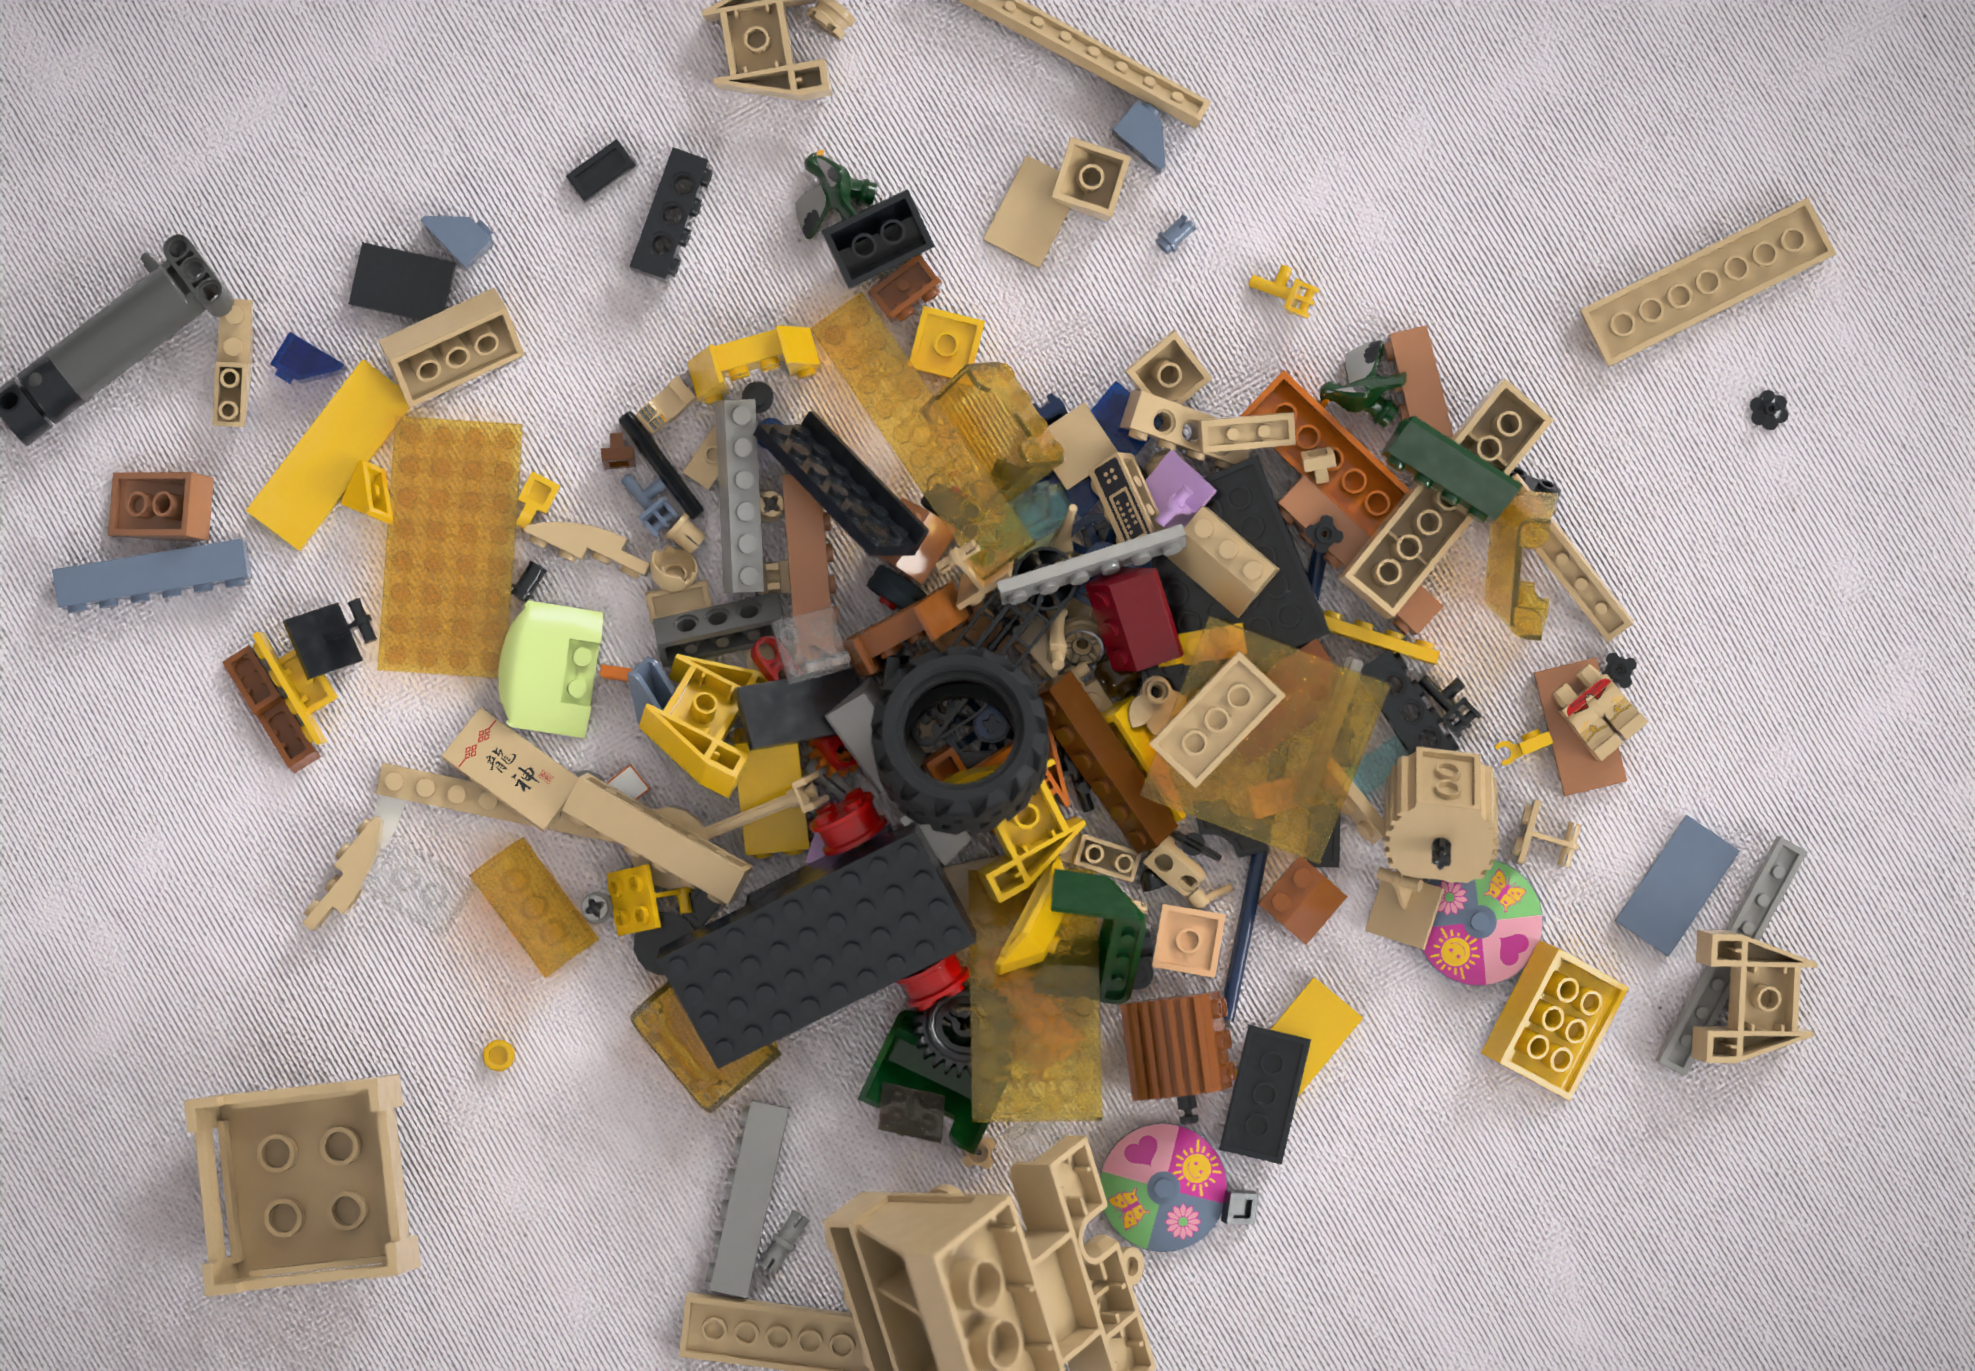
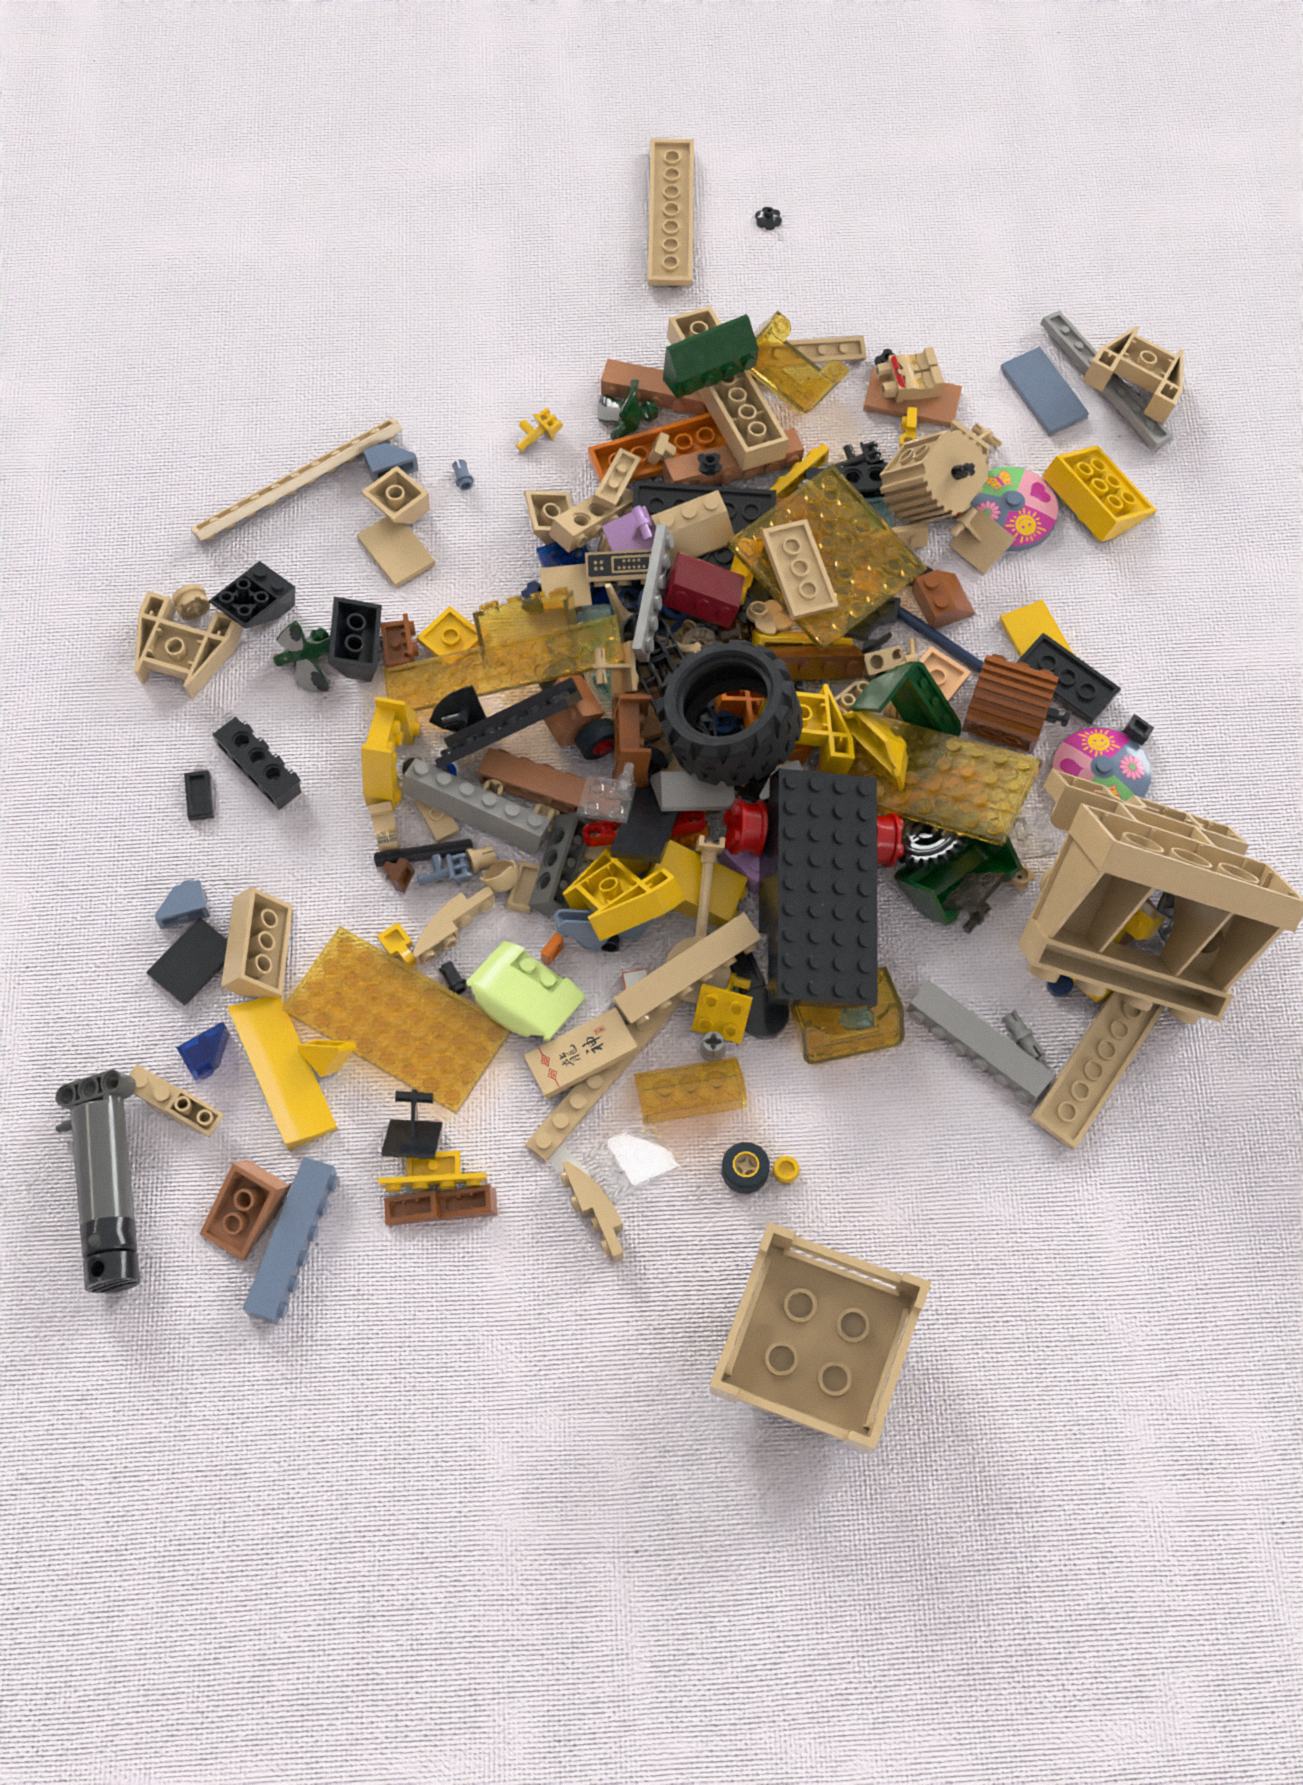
camera: 65 degrees left, 20 degrees down
none -> black slope [209,561,295,629]
none -> black shield [429,685,487,732]
none -> black wheel [721,1142,770,1194]
none -> clear light blue piece [838,1005,874,1031]

